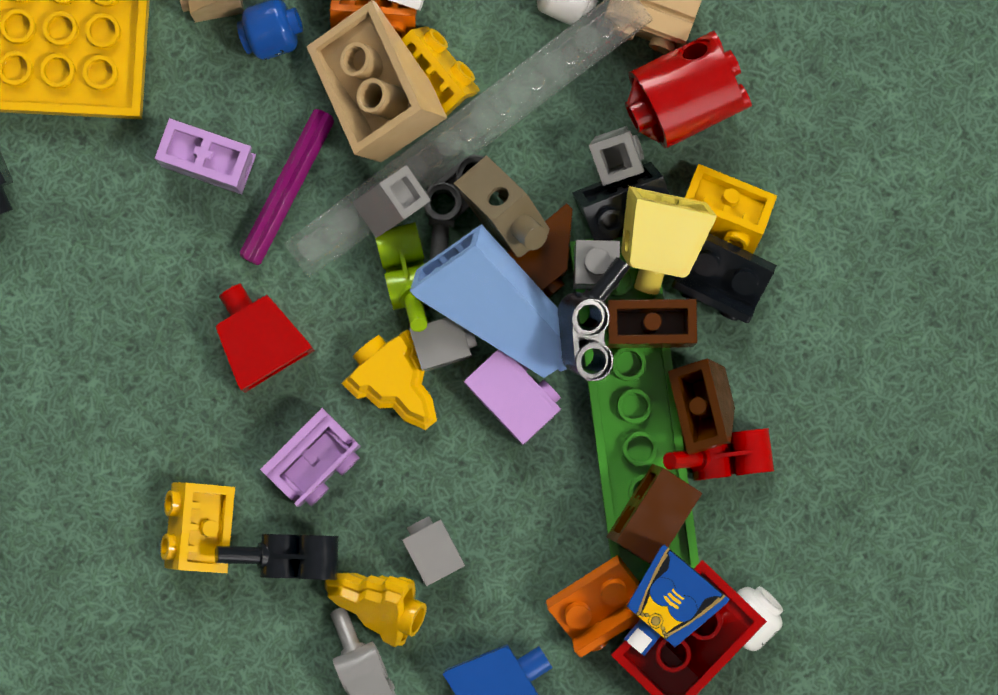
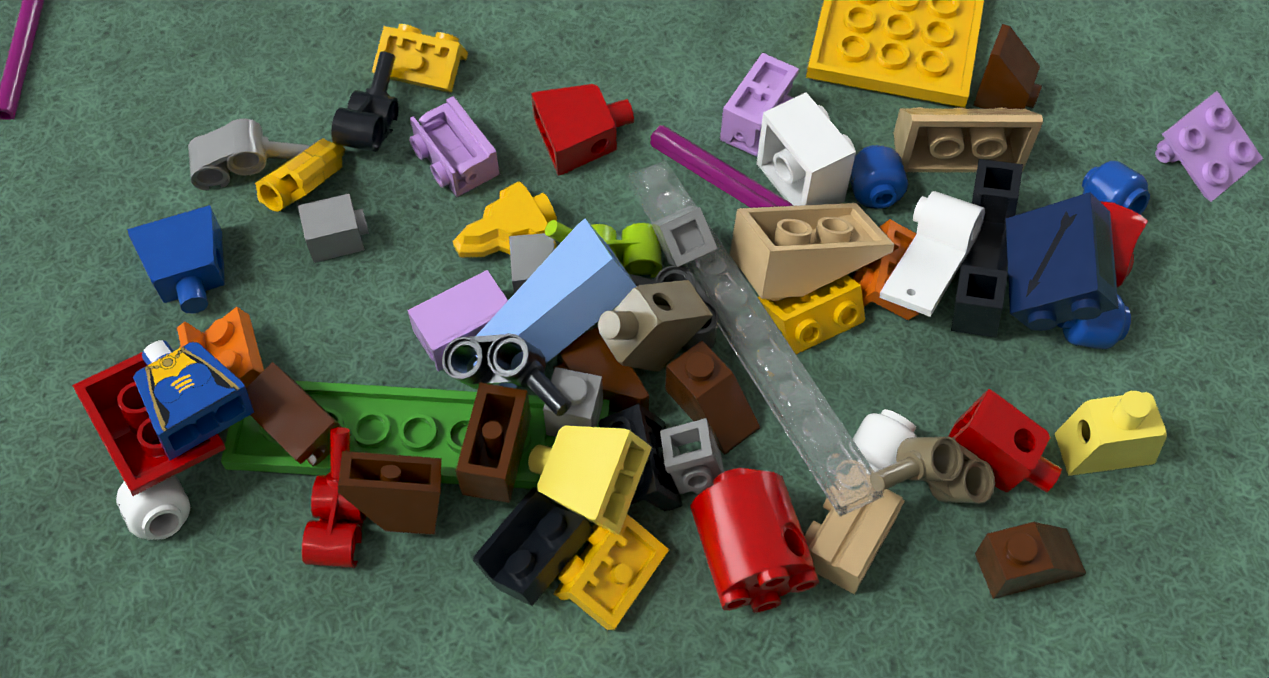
camera: 105 degrees right, 25 degrees down
none -> reddish brown slope [665,340,760,455]
none -> white brick [757,92,856,206]

